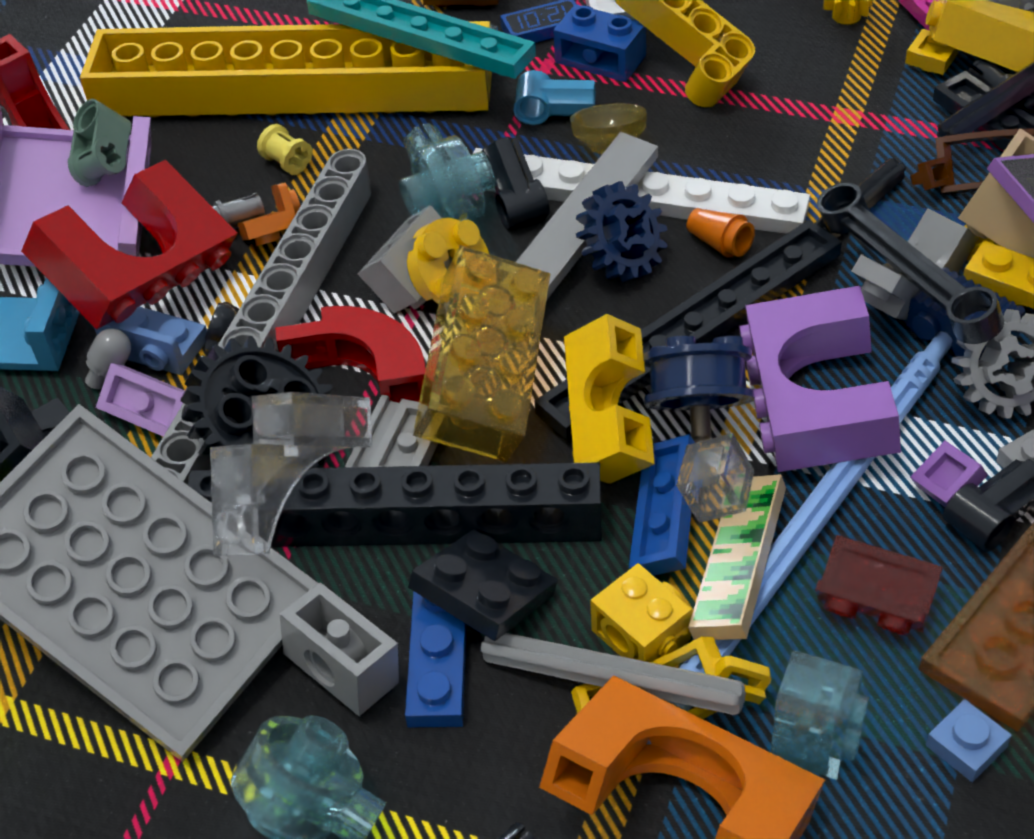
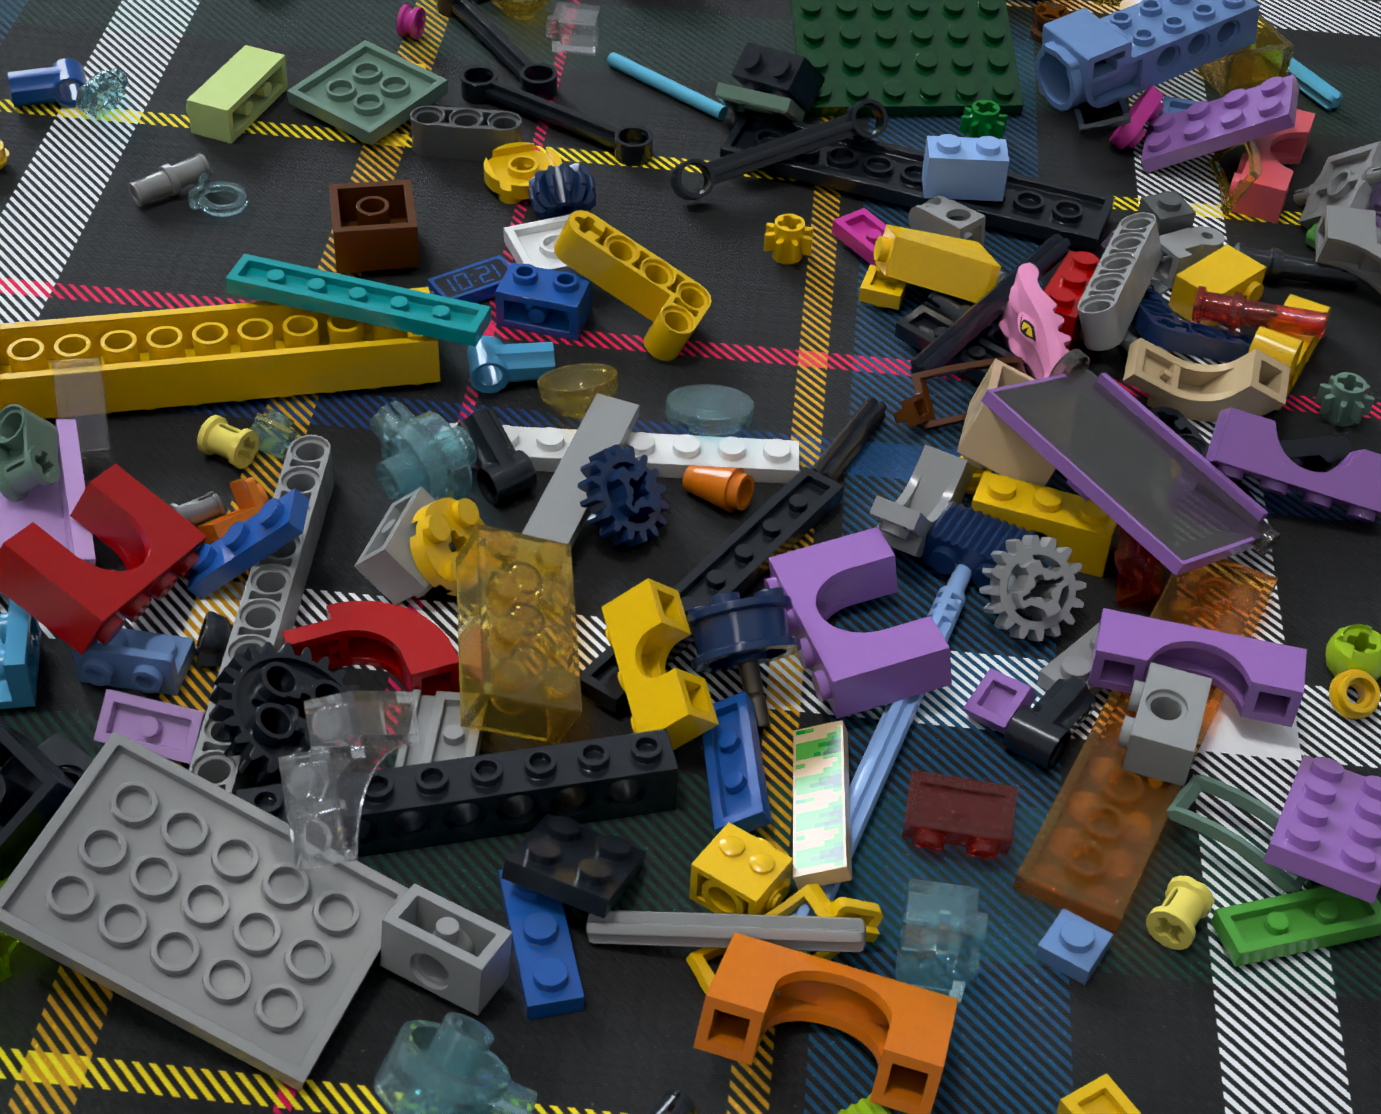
camera: 20 degrees left, 5 degrees down
light grey cylinder [85,329,131,389] -> none
clear brick [676,433,755,523] -> none
black piece [817,183,1005,344] -> none
none -> clear tile [52,357,111,452]
none -> blue plate [187,488,310,600]
none -> clear light blue plate [249,409,298,460]
none -> clear light blue tile [665,384,754,436]

